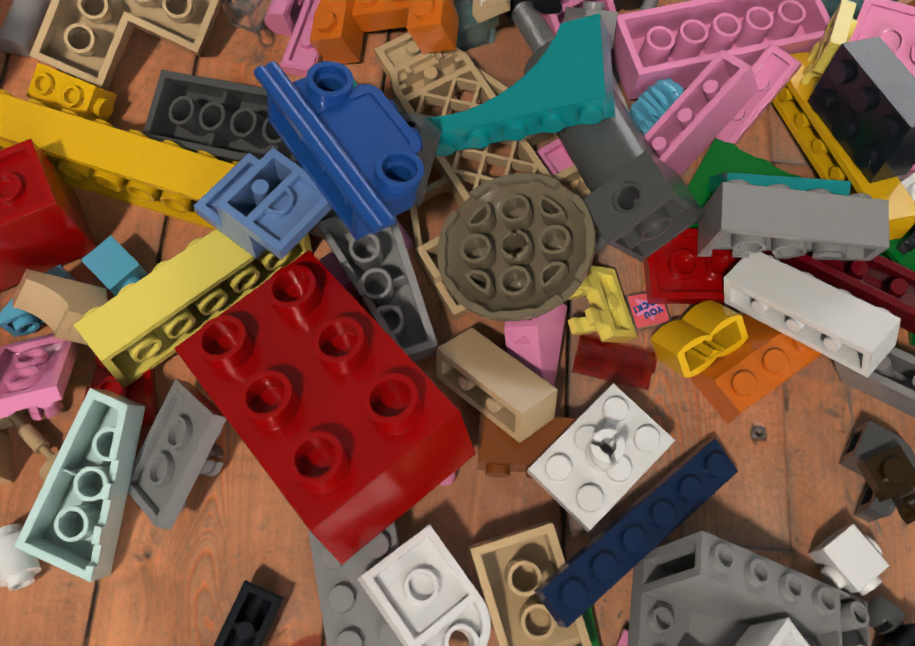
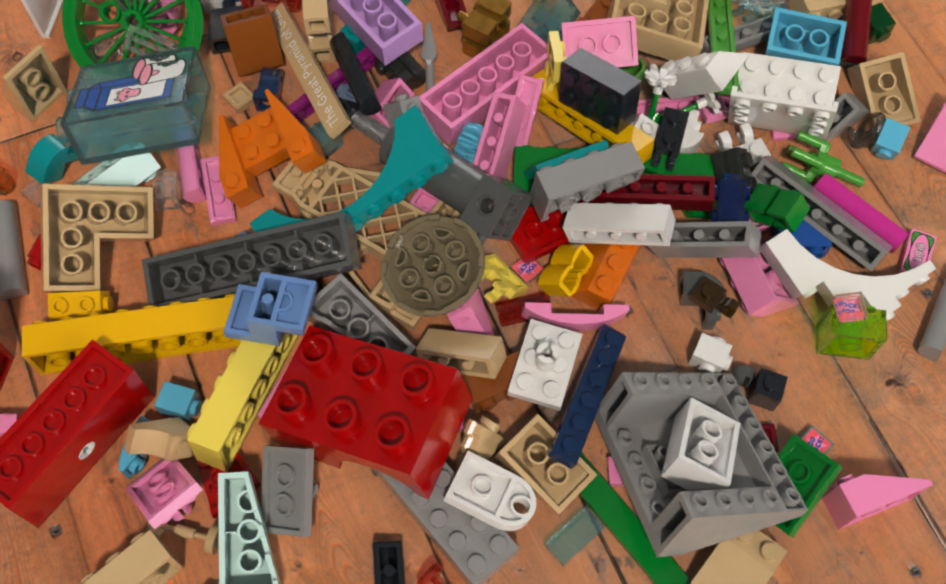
camera: 30 degrees left, 5 degrees down
blue brick [254,61,424,240] -> none
none -> tan rock [455,416,506,473]
none -> bright pink slope [521,302,630,332]

